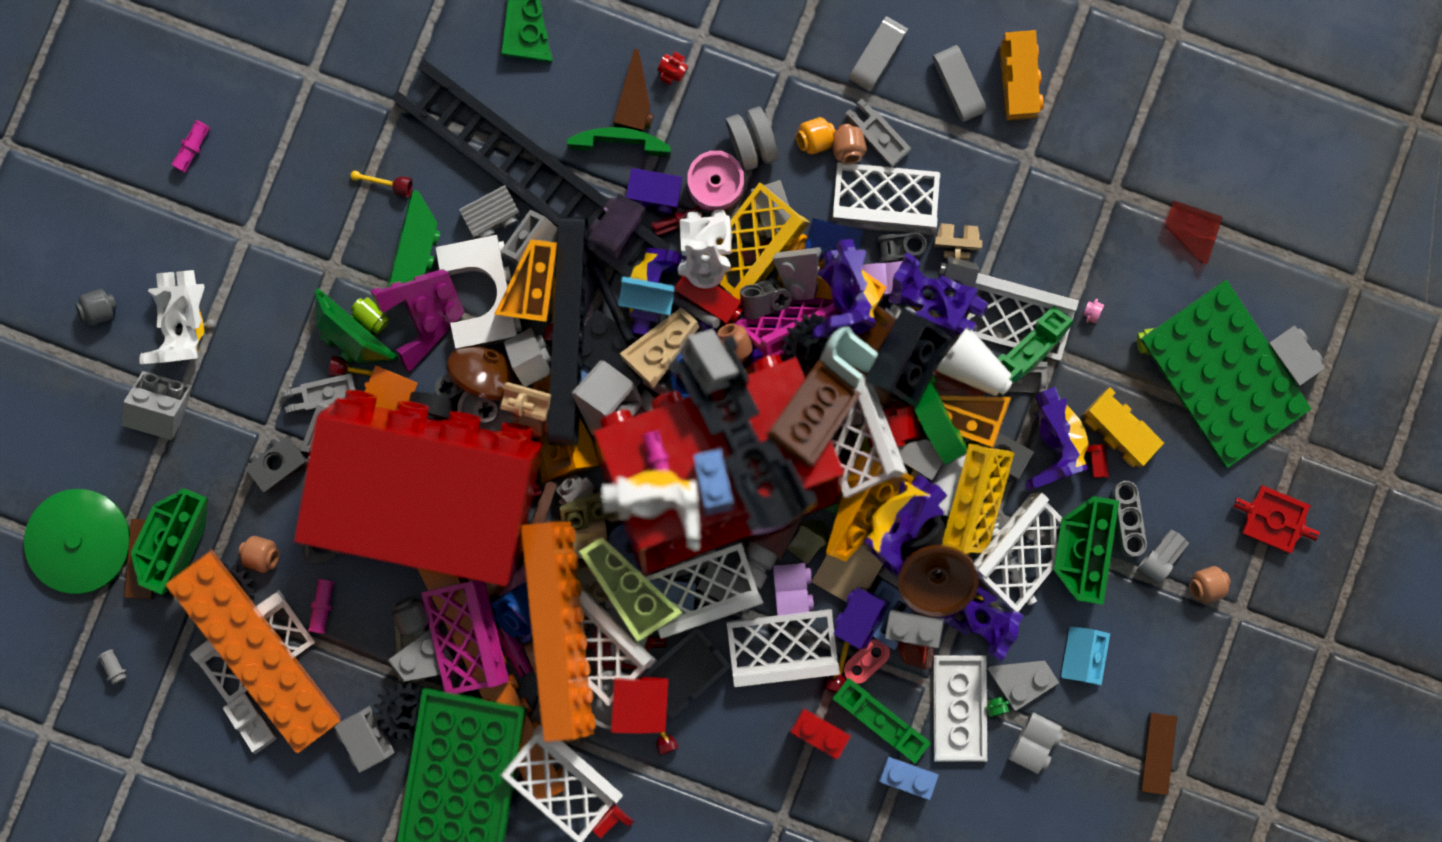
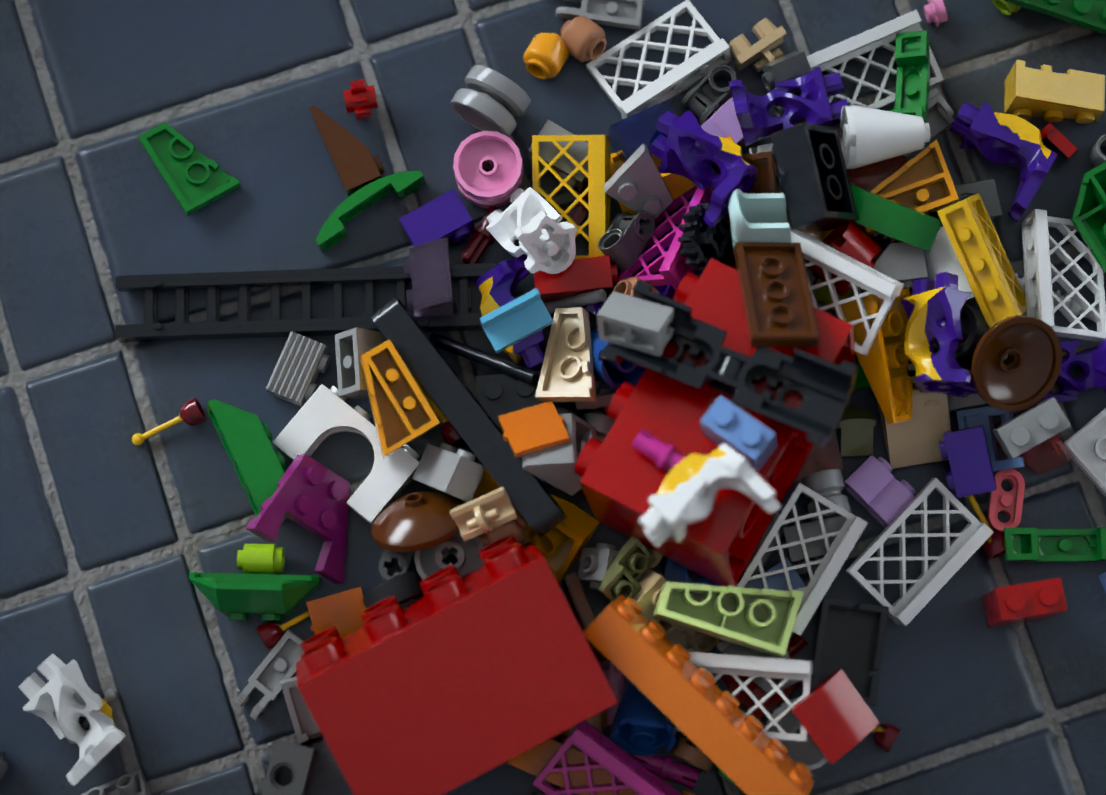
camera: 30 degrees left, 5 degrees down
none -> orange piece [498,401,570,458]

